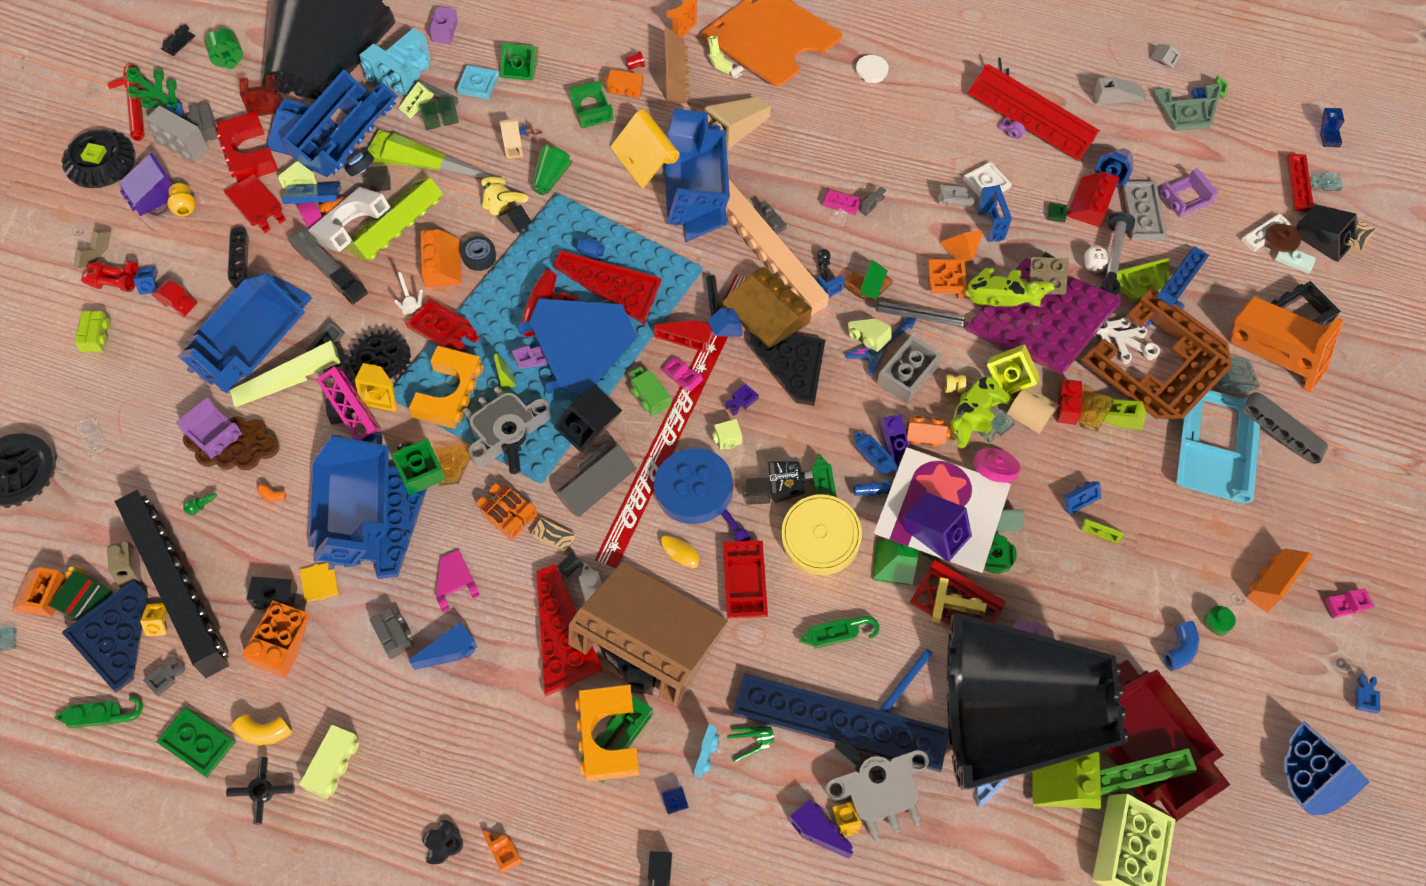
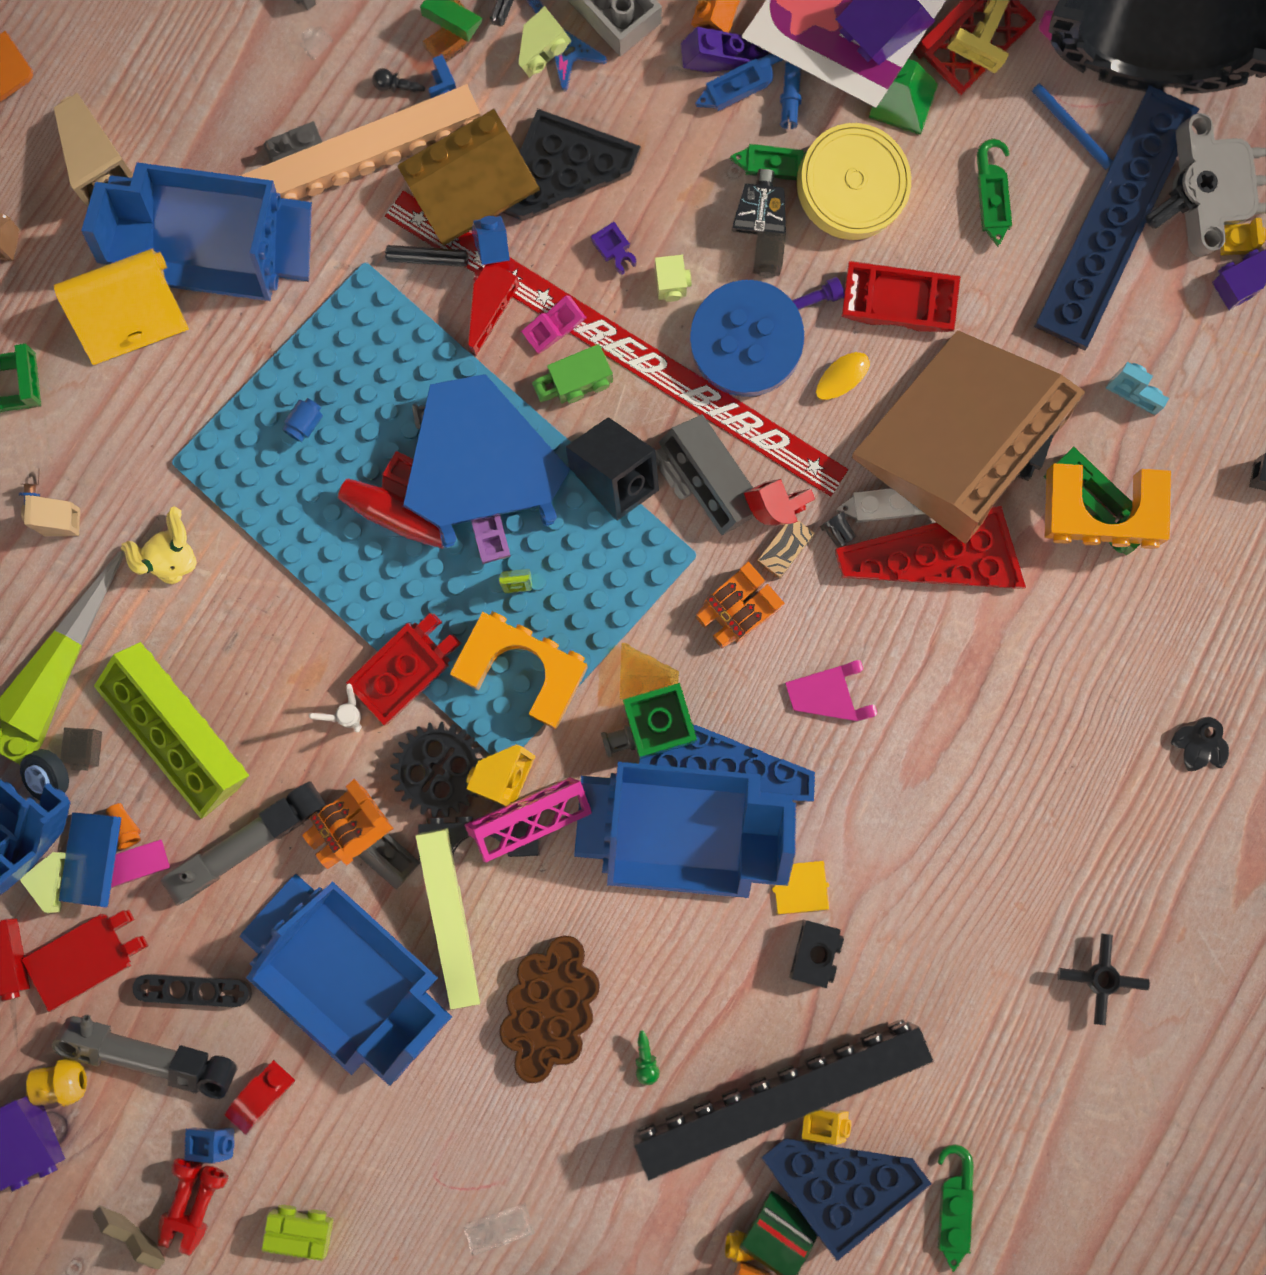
camera: 80 degrees left, 20 degrees up
dark tan torso [107,541,141,588] -> none
dark grey plate [143,658,185,697] -> none
green tile [156,707,236,778] -> none
medium lavender panel [176,397,242,459] -> none
yellow cylinder [231,714,292,746] -> none
orange slope [242,600,310,678] -> none
orange arm [257,483,286,502] -> none
yellowish green brick [299,725,359,800] -> none
white arch [308,187,391,252] -> none
dark grey brick [369,608,413,659] -> none
blue slope [409,622,477,670] -> none
orange slope [421,229,462,287] -> none
black wheel [461,236,496,271] -> none
piece [463,387,550,475] -> none
orange slope [482,831,522,873] -> none
black slope [497,205,532,234] -> none
green cone [532,144,573,195] -> none
red wing [554,250,662,325] -> none
clear blue tile [661,785,689,815] -> none
green plant [727,726,774,762] -> none
dark pink plate [823,189,861,215] -> none
none -> dark grey piece [52,1015,238,1099]
none -> orange hips [302,778,394,869]
none -> brick [744,479,815,526]

